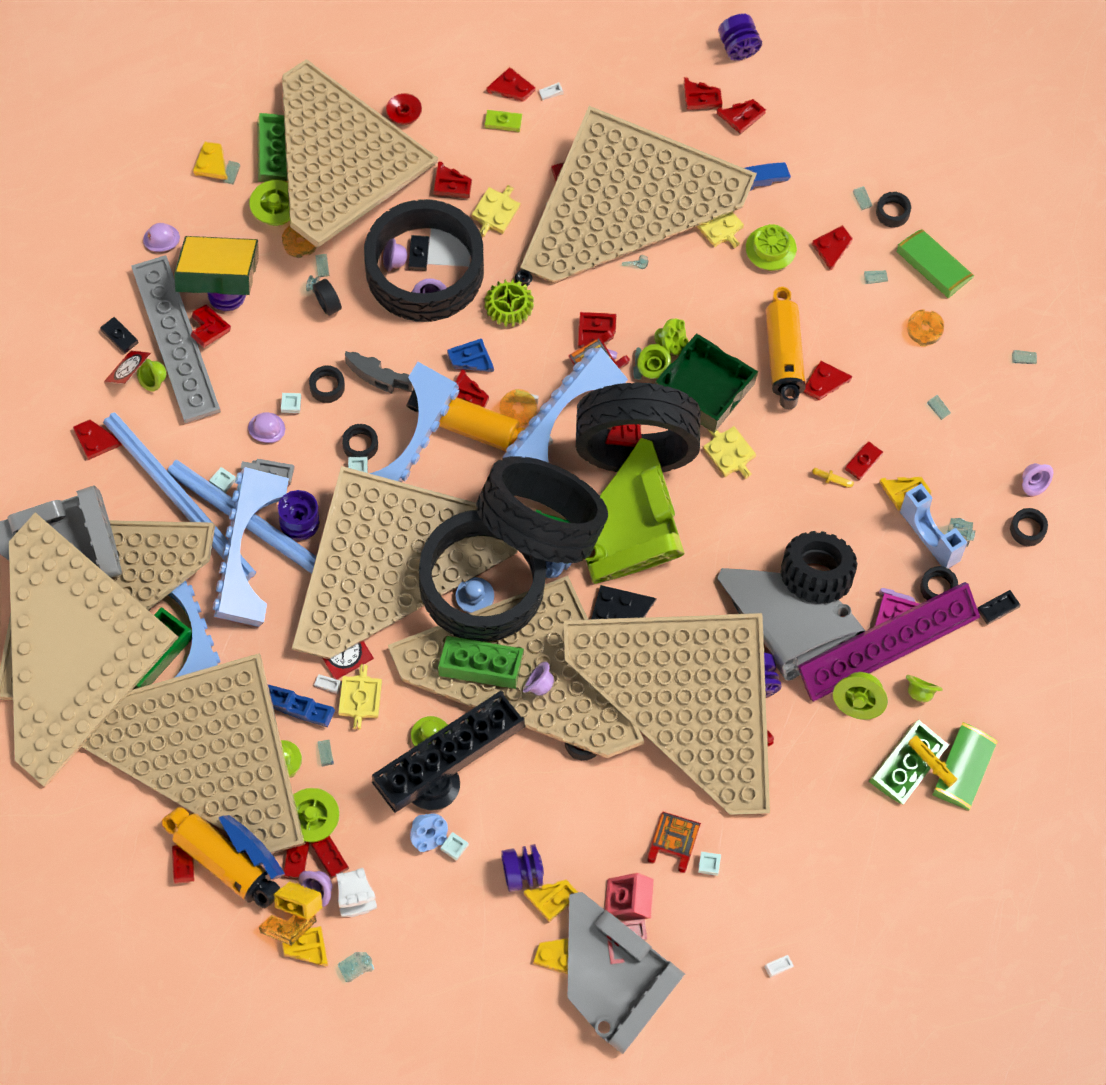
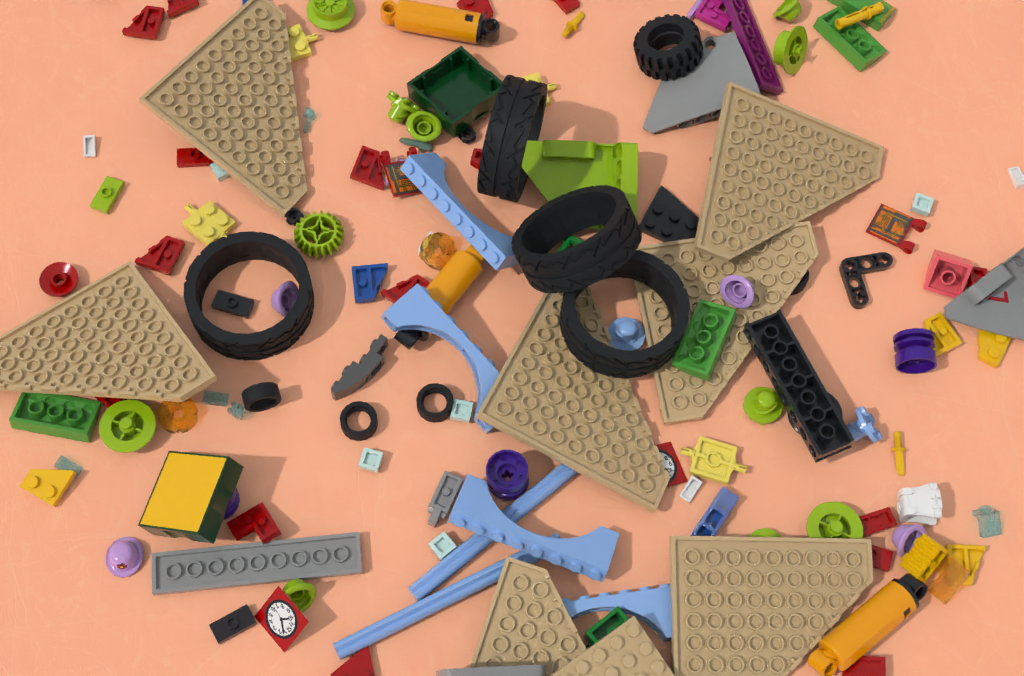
camera: 80 degrees left, 0 degrees up
blue slope [219,815,285,880] -> none
lavender hat [248,412,286,443] -> none
clear light blue piece [317,739,334,767] -> none
lavender hat [383,239,407,272] -> none
white sticker [428,229,470,267] -> none
light aqua plate [441,832,469,861] -> none
red wing [486,67,536,102] -> none
none -> black beam [839,252,893,309]
none -> yellow piece [891,431,906,476]

